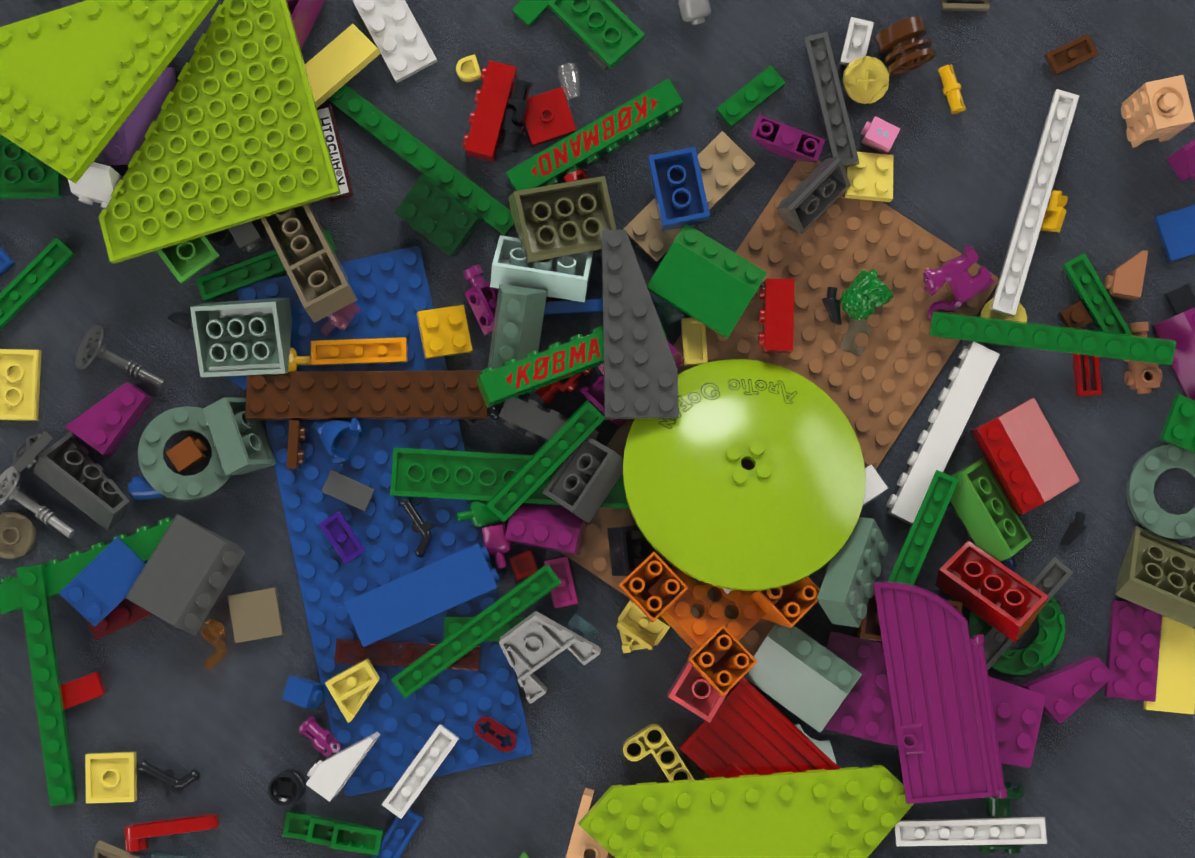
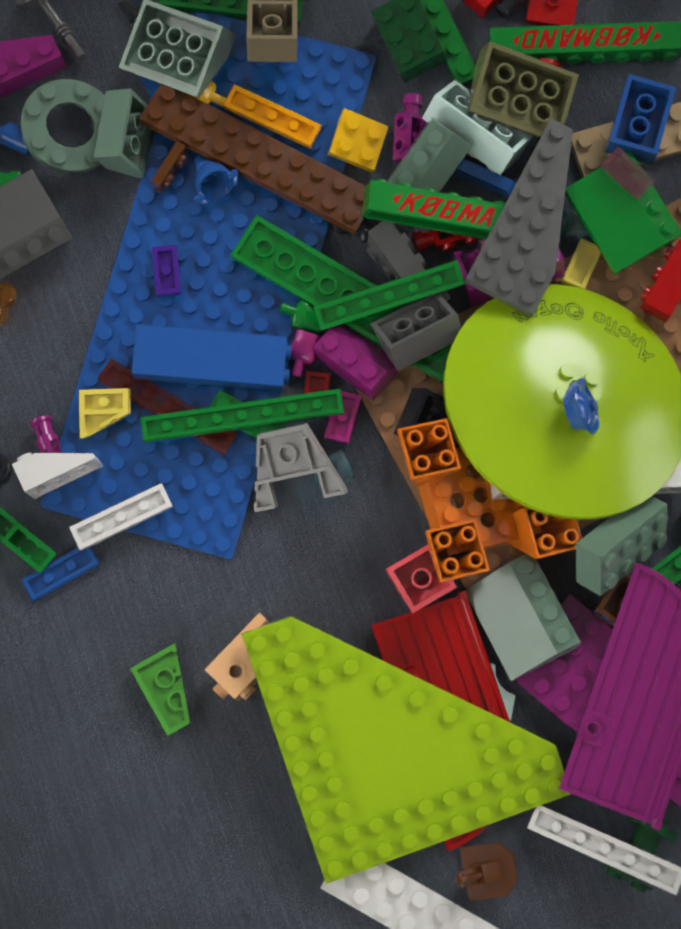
camera: 25 degrees right, 5 degrees down
dark orange brick [165,436,208,473] -> none
dark tan tile [228,587,284,643] -> none
blue brick [282,676,325,708] -> none
clear pink piece [320,302,361,336] -> none
dark grey tile [321,470,376,511] -> none
black piece [399,497,438,558] -> none
dark red beam [475,716,517,752] -> none
light yellow slope [617,599,671,653] -> none
light yellow beam [623,724,695,782] -> none
none -> blue piece [563,378,599,435]
none -> tile [600,147,655,200]

